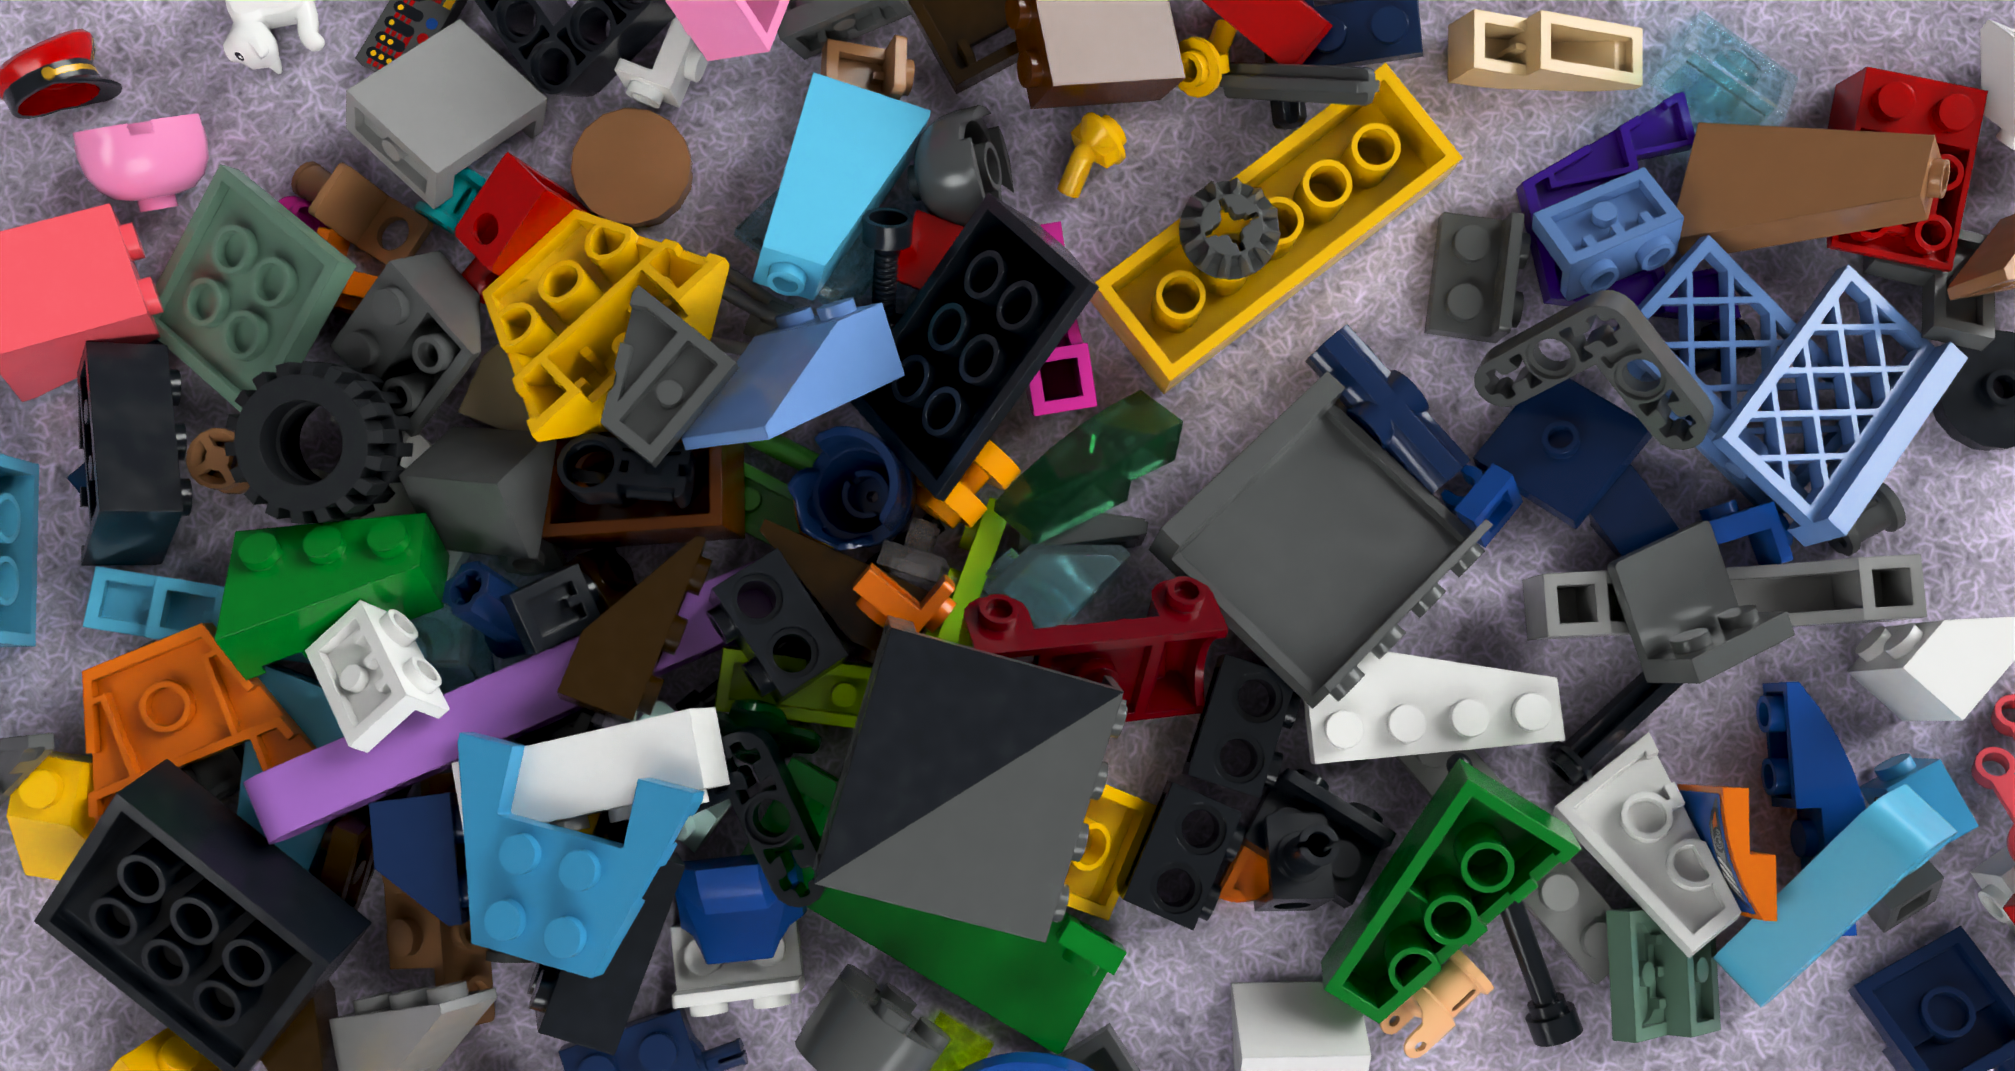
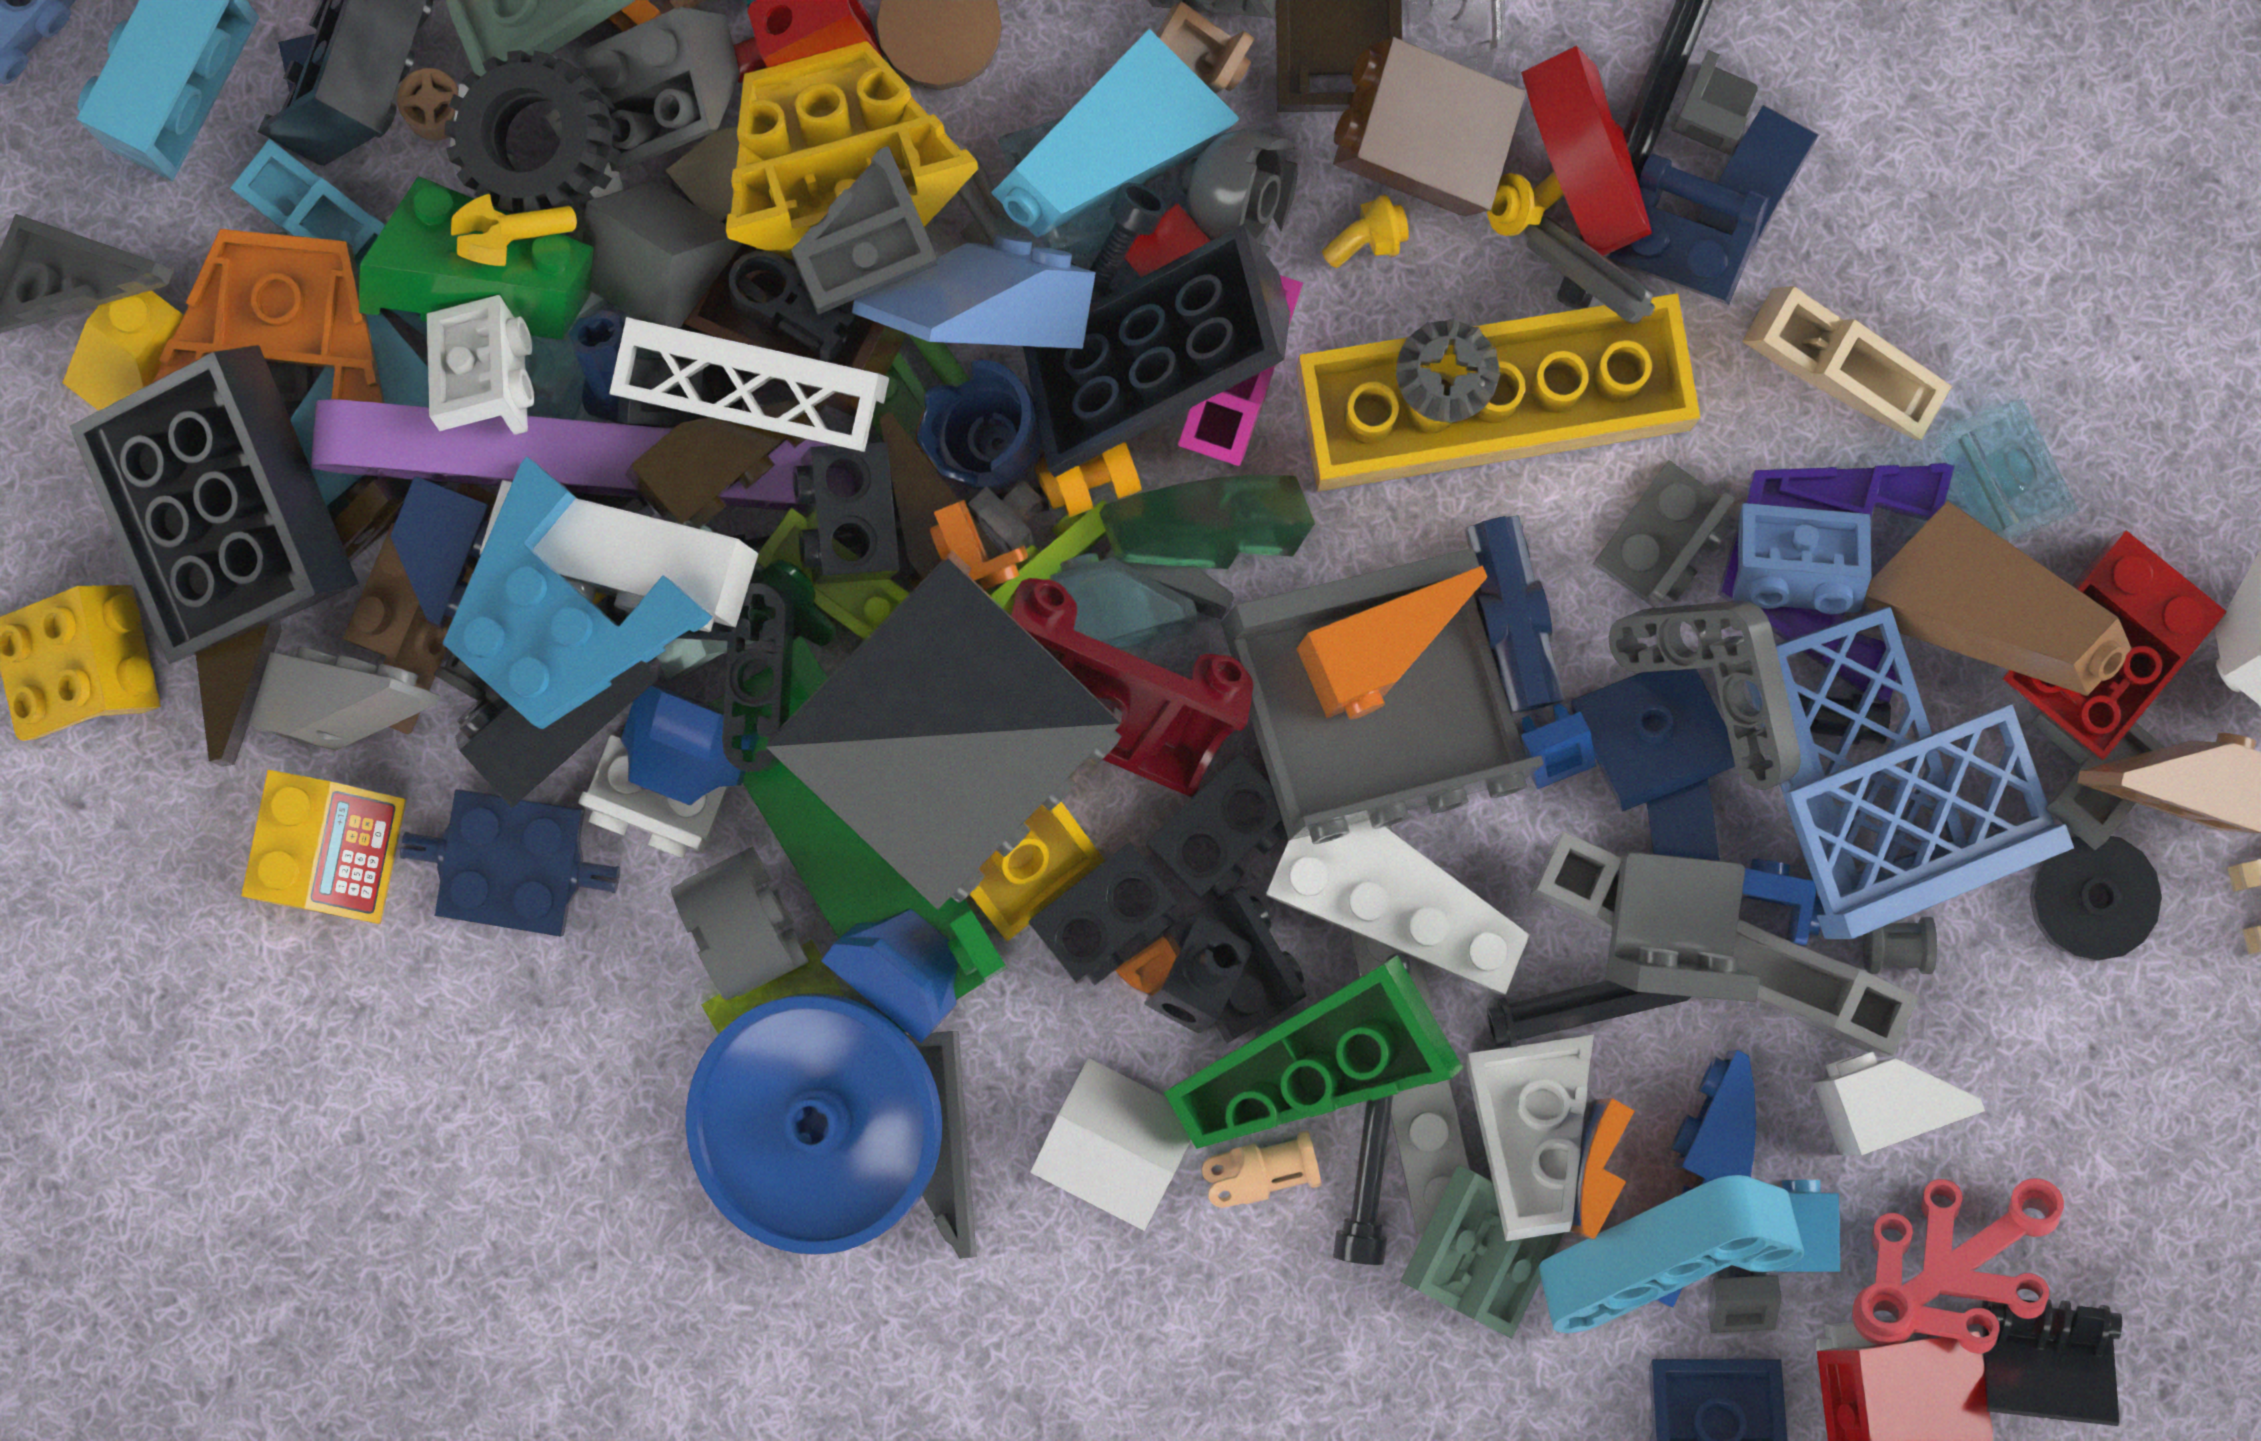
camera: 30 degrees right, 0 degrees up
none -> yellow bar [451,194,577,266]
none -> white fence [609,317,889,452]
none -> blue slope [821,909,958,1043]
none -> orange slope [1296,565,1488,720]

